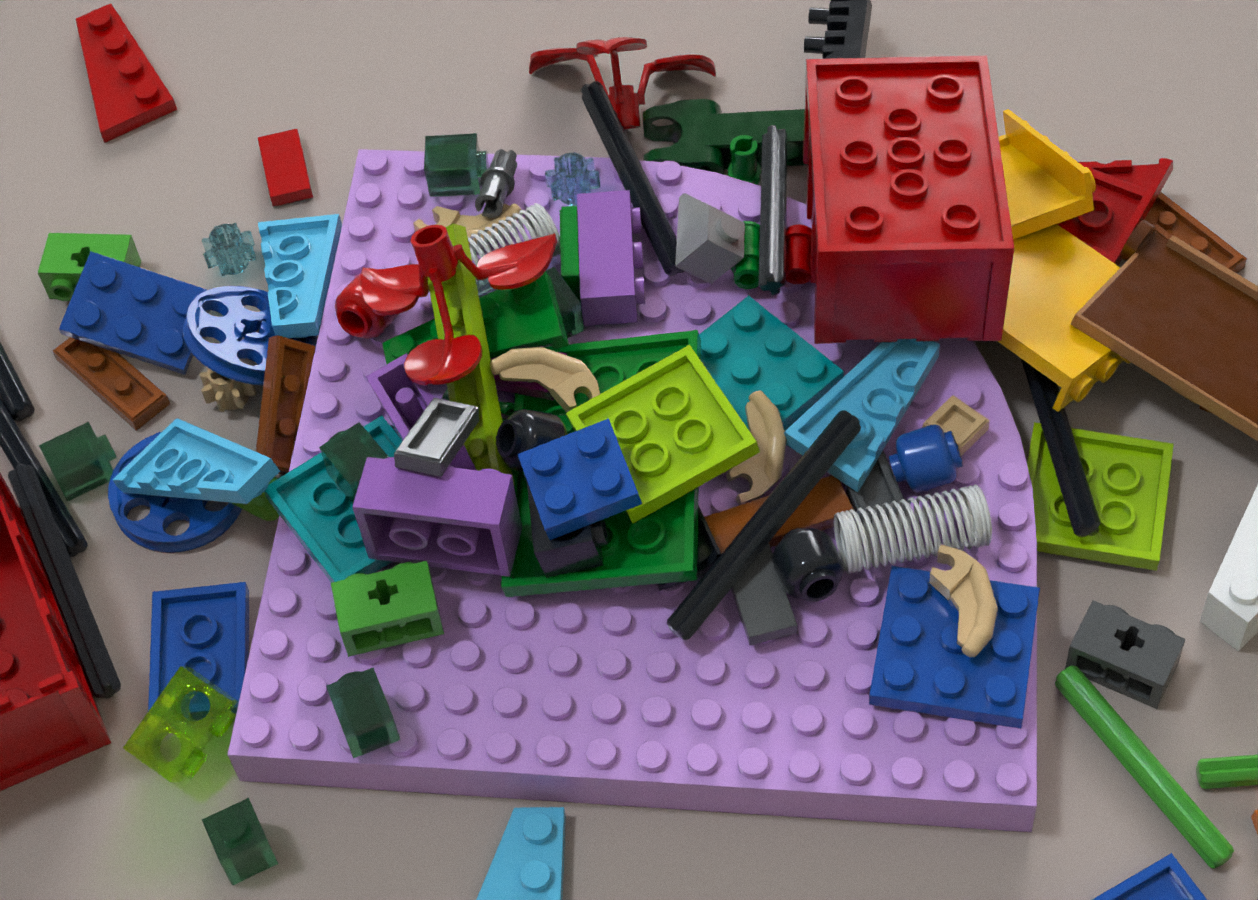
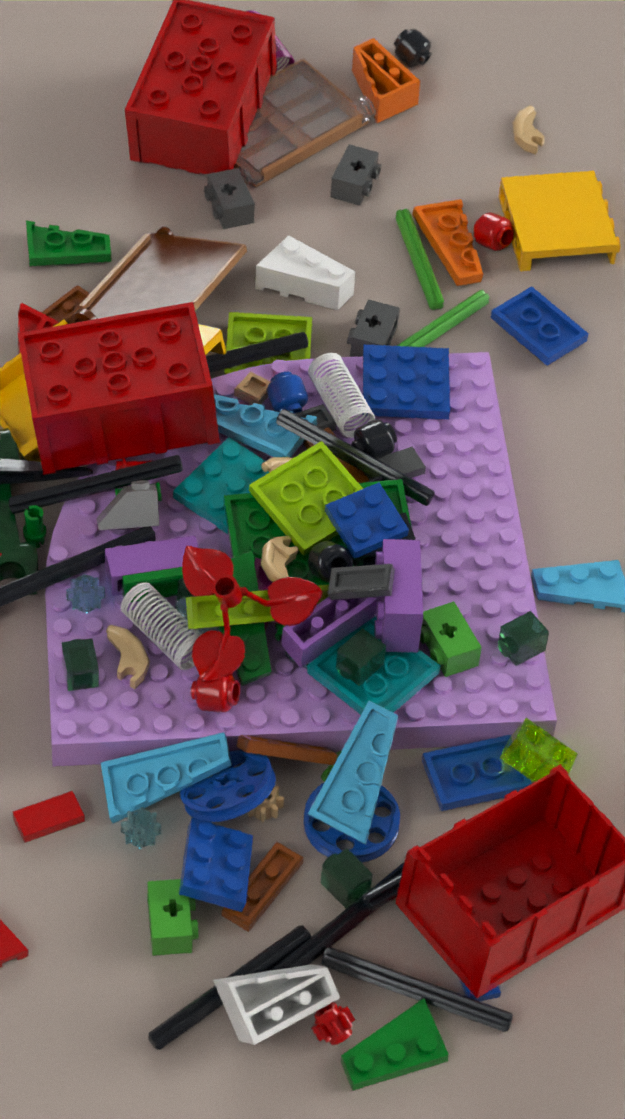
camera: 110 degrees left, 5 degrees down
clear green brick [202,798,279,886] -> none
dark grey axle [475,149,518,218] -> none
tan piece [929,544,998,657] -> none

